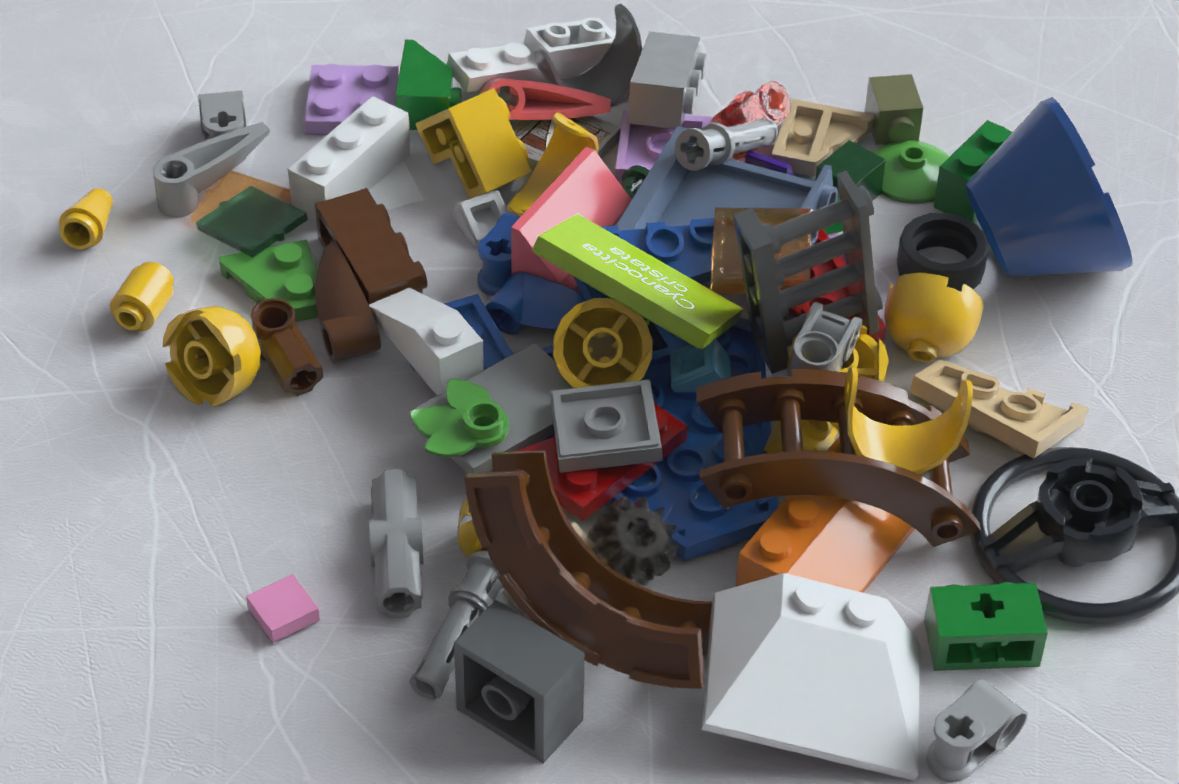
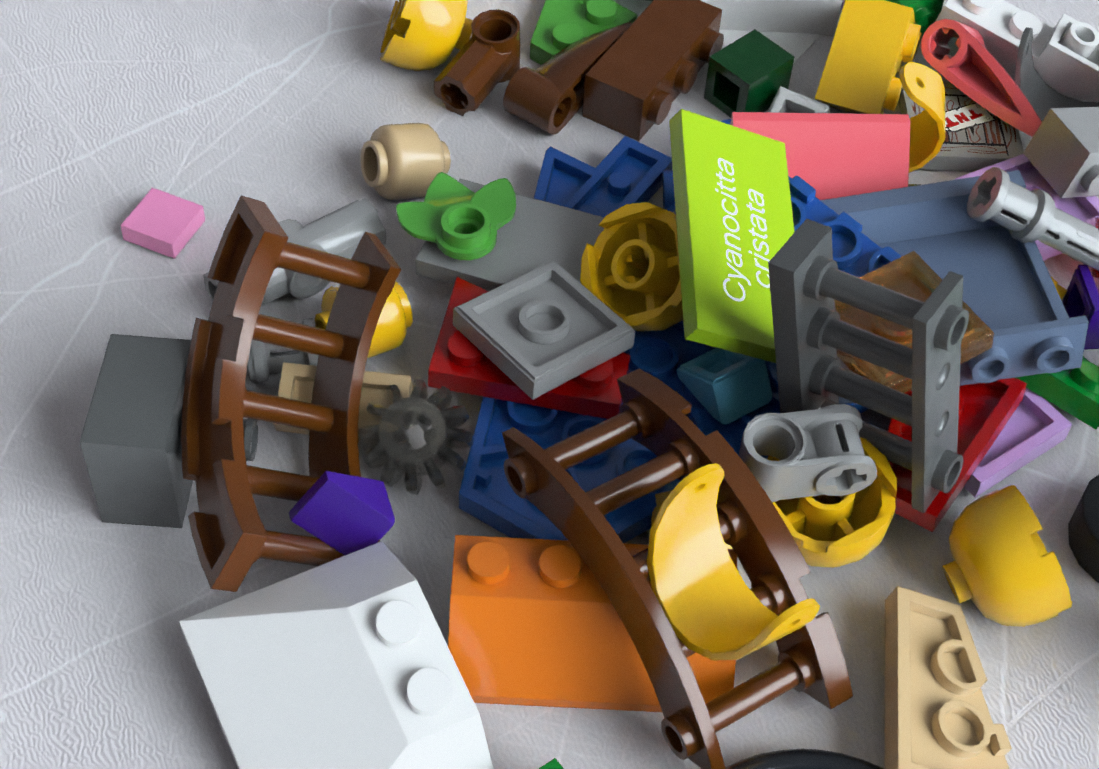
camera: 55 degrees right, 5 degrees up
white slope [369,288,484,396] -> none
none -> dark purple slope [288,471,395,555]
none -> tan head [361,123,451,200]
none -> dark green brick [704,29,795,118]

